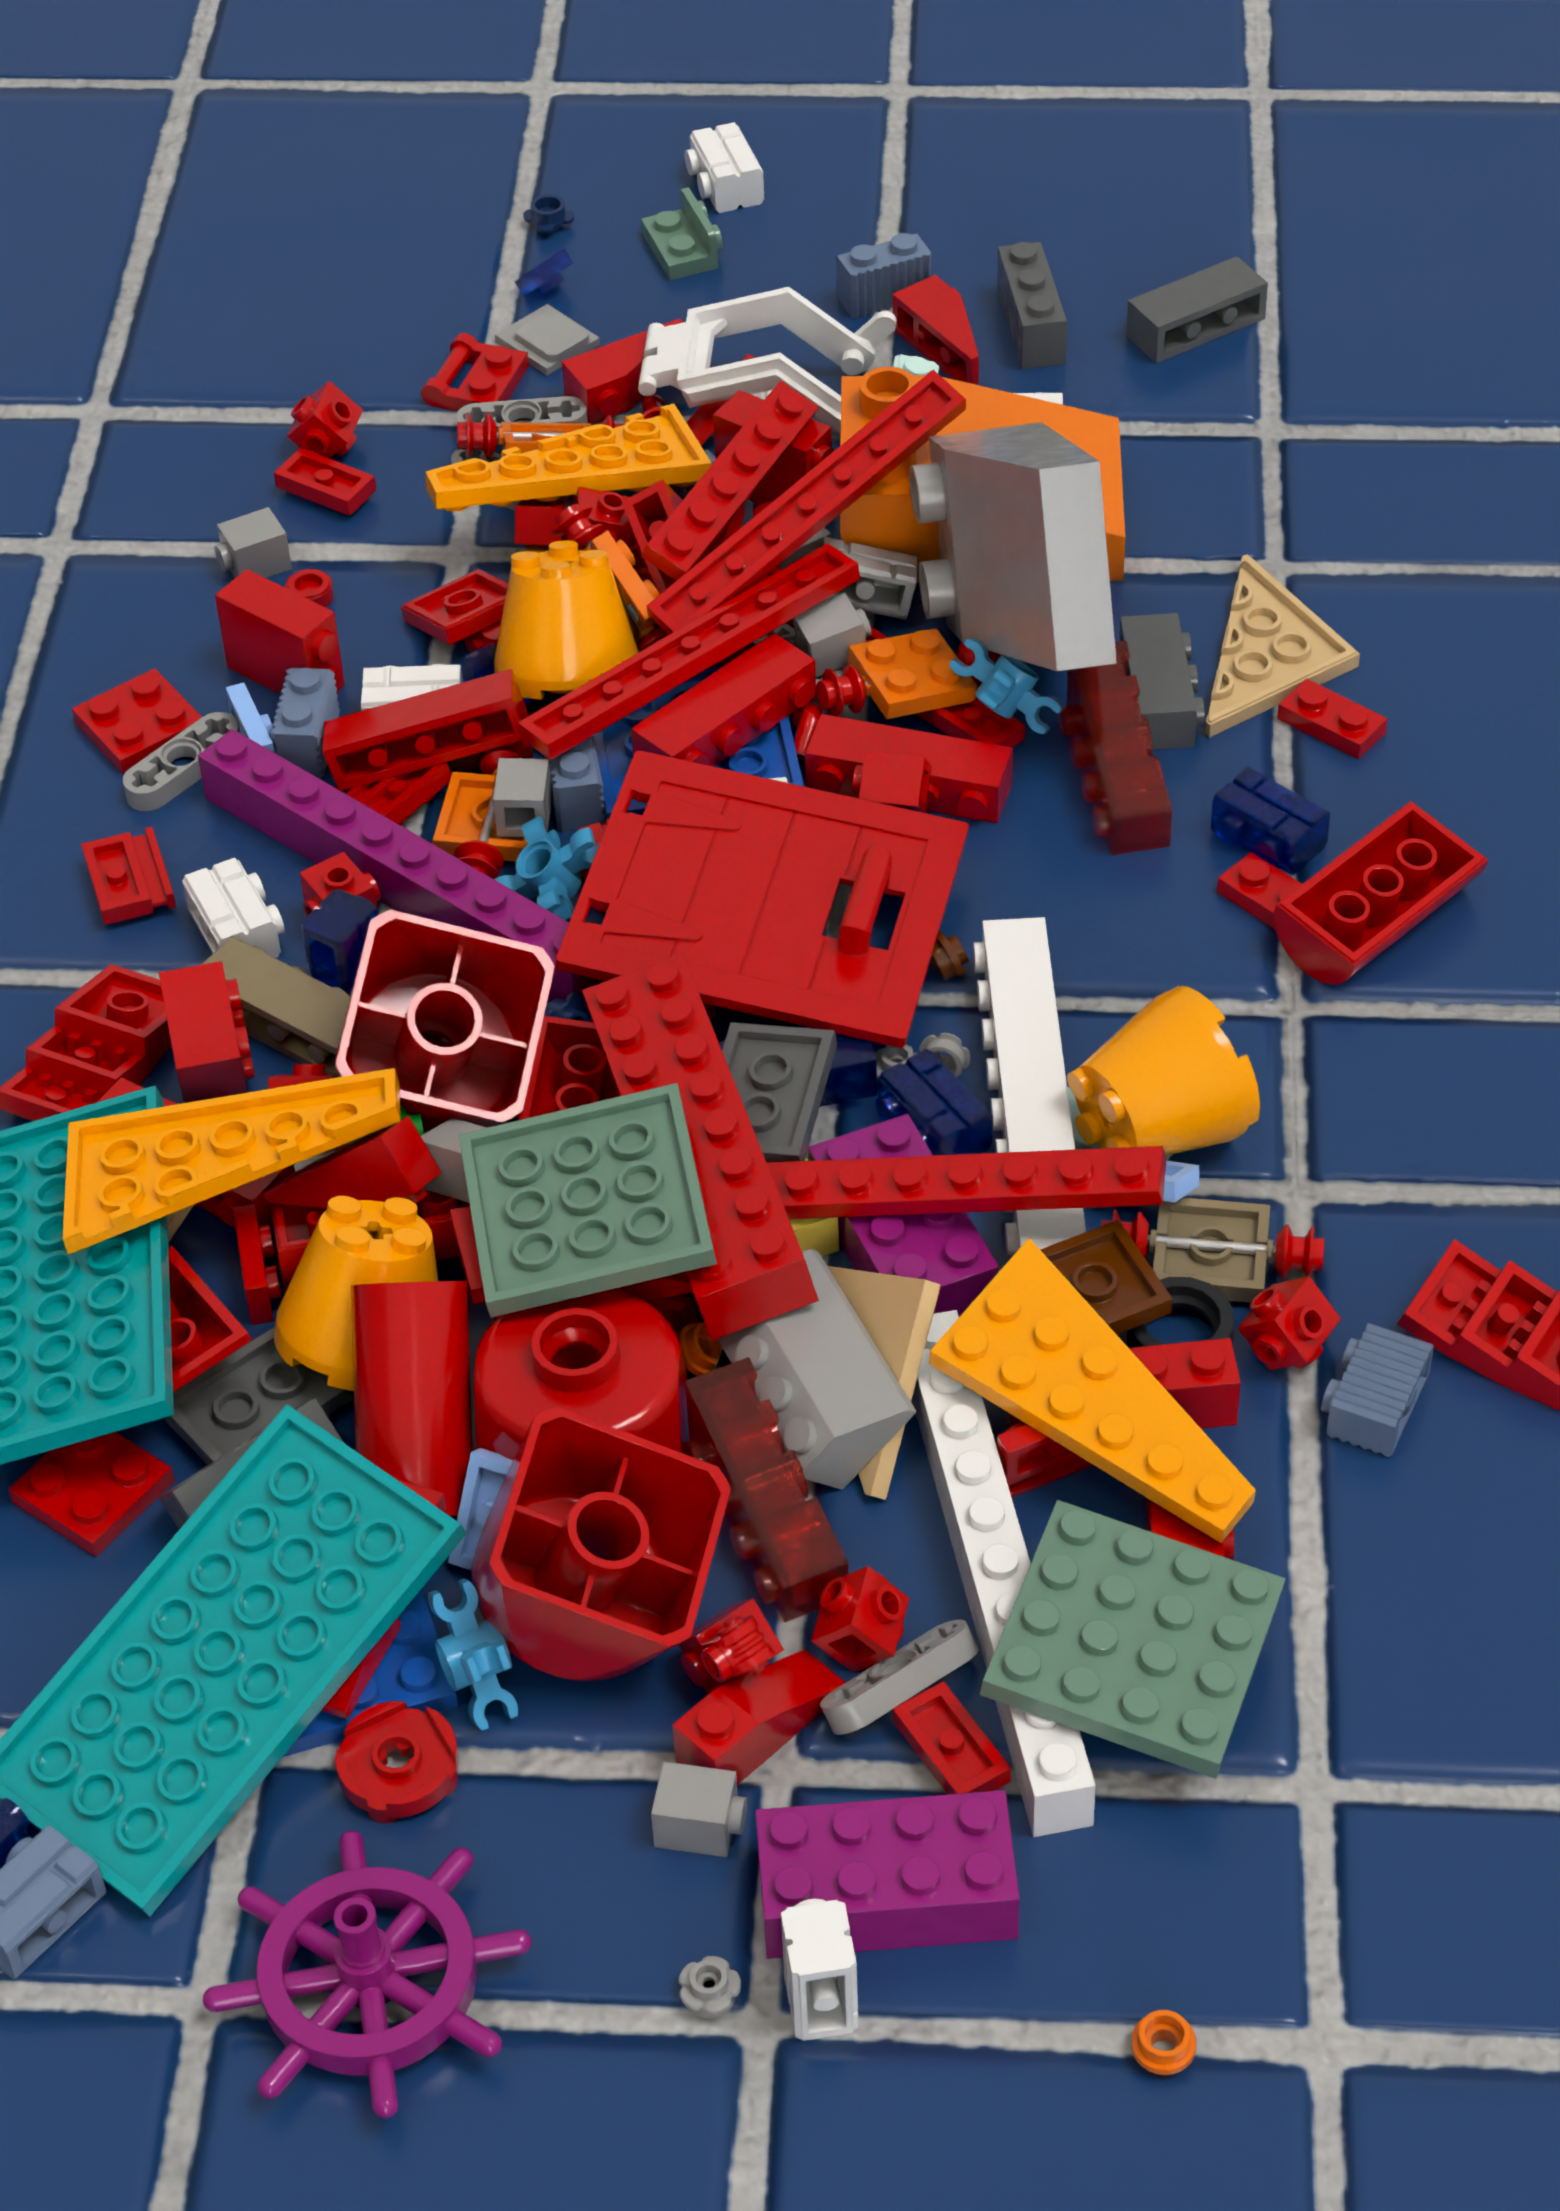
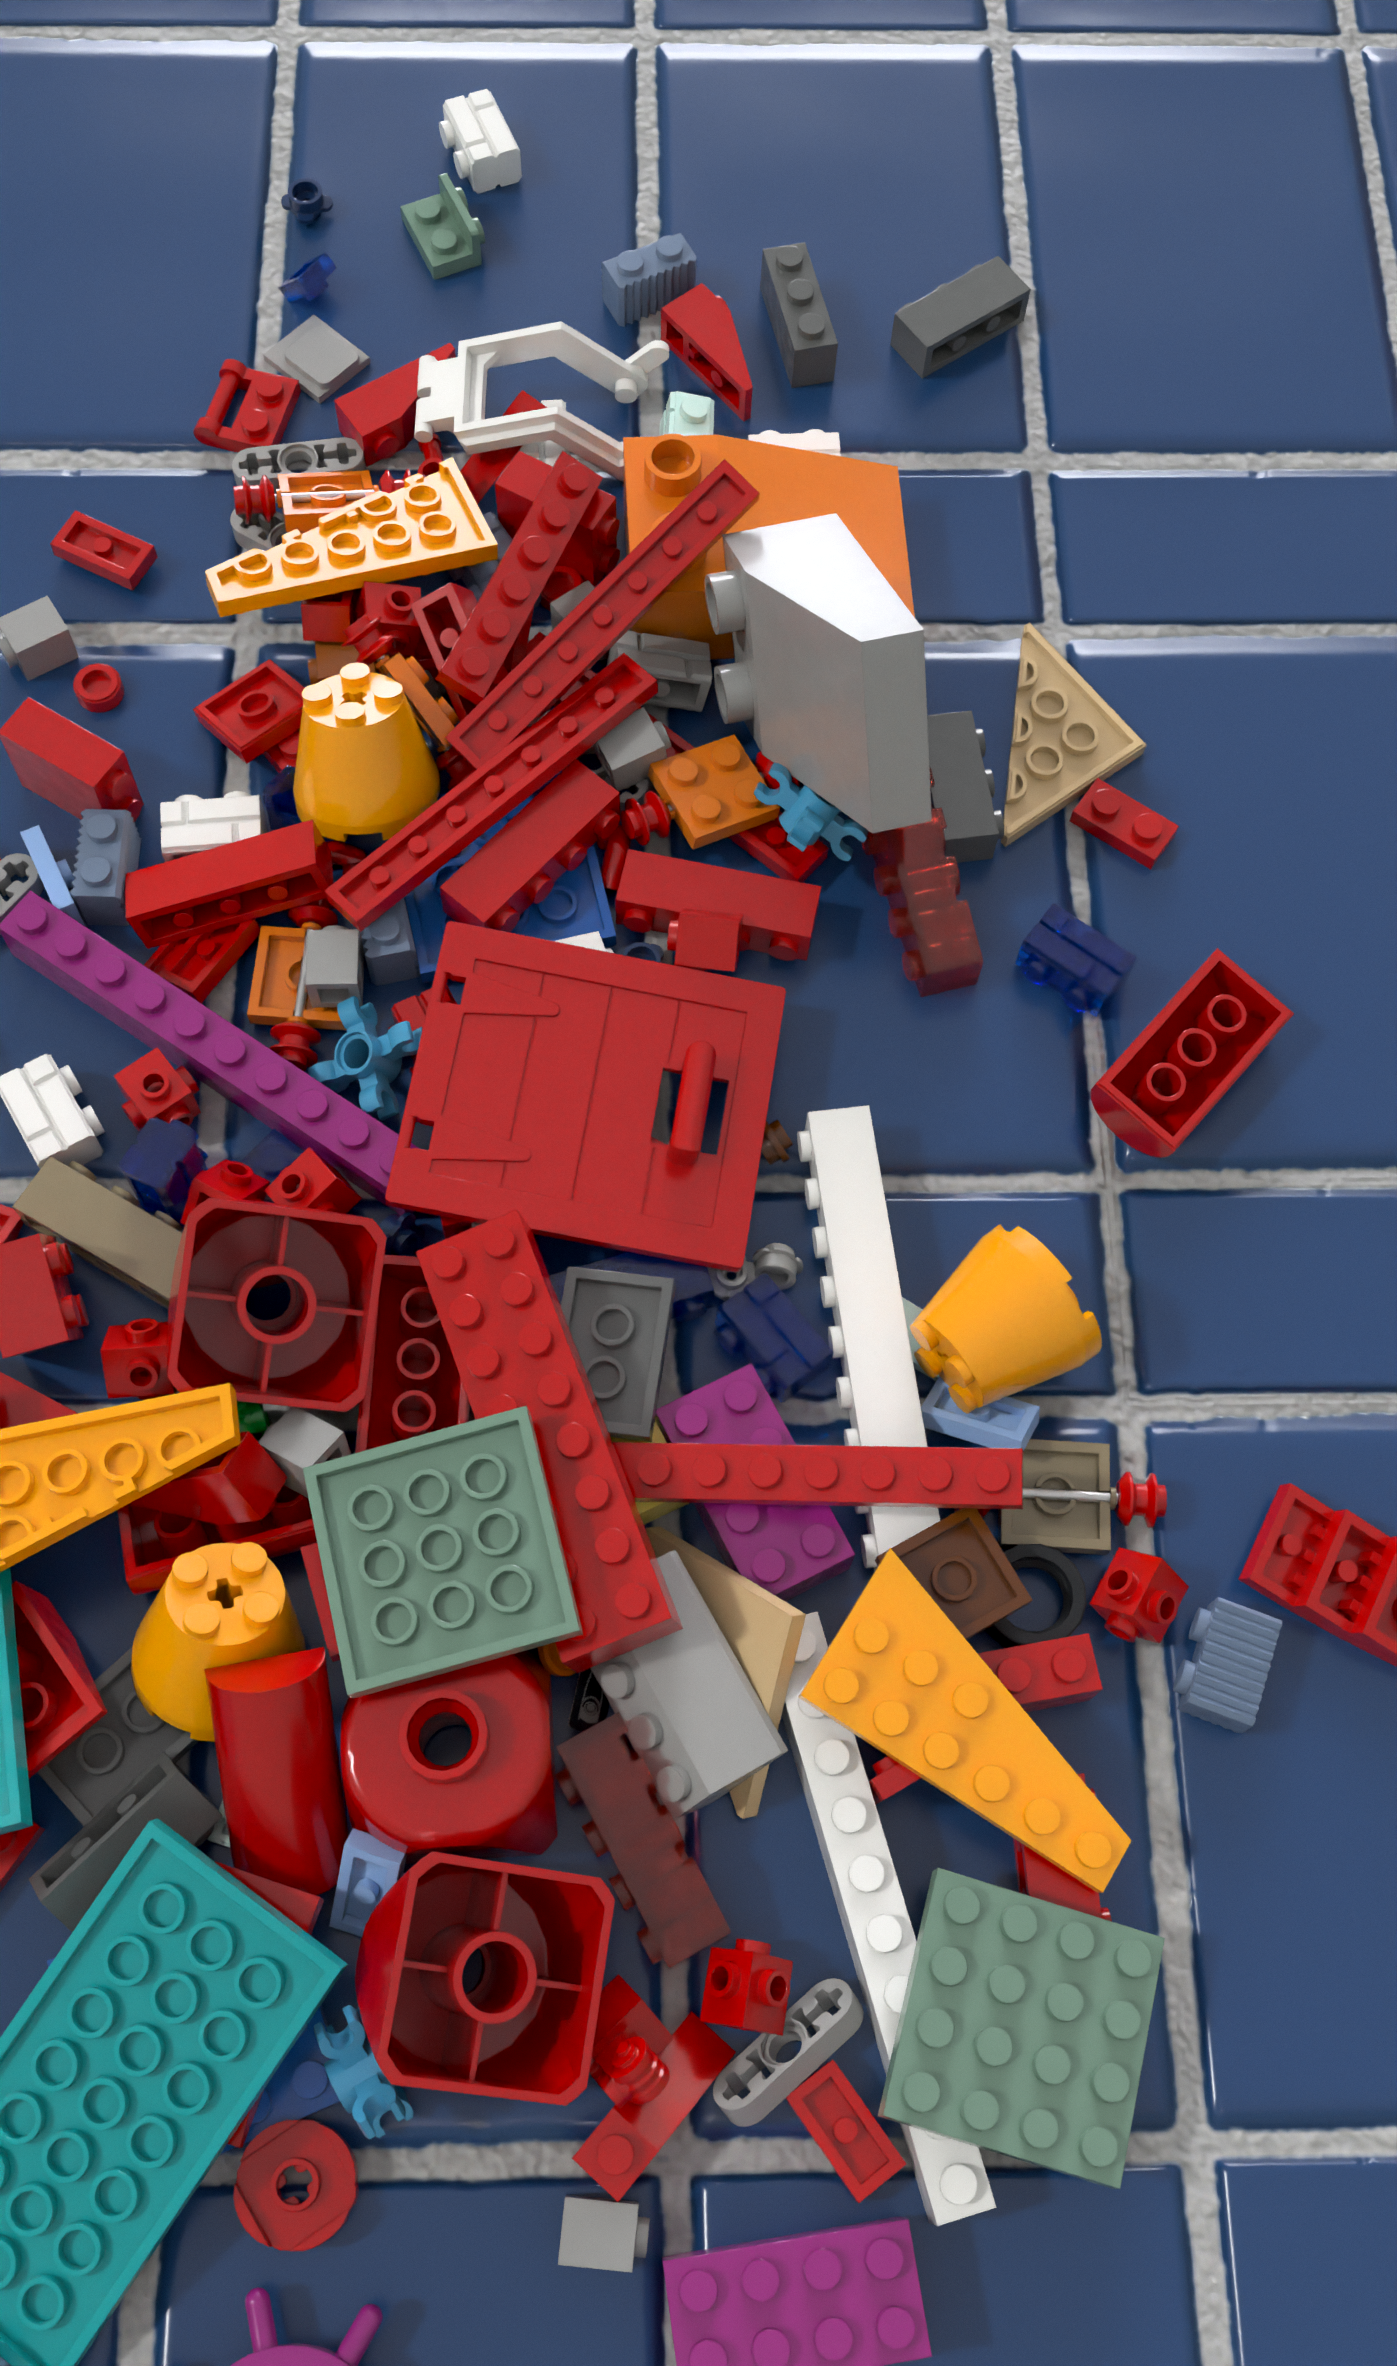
camera: 10 degrees left, 20 degrees up
red plate [233,1204,281,1325] -> none
red brick [287,381,363,458] -> none
red plate [1217,852,1302,929] -> none

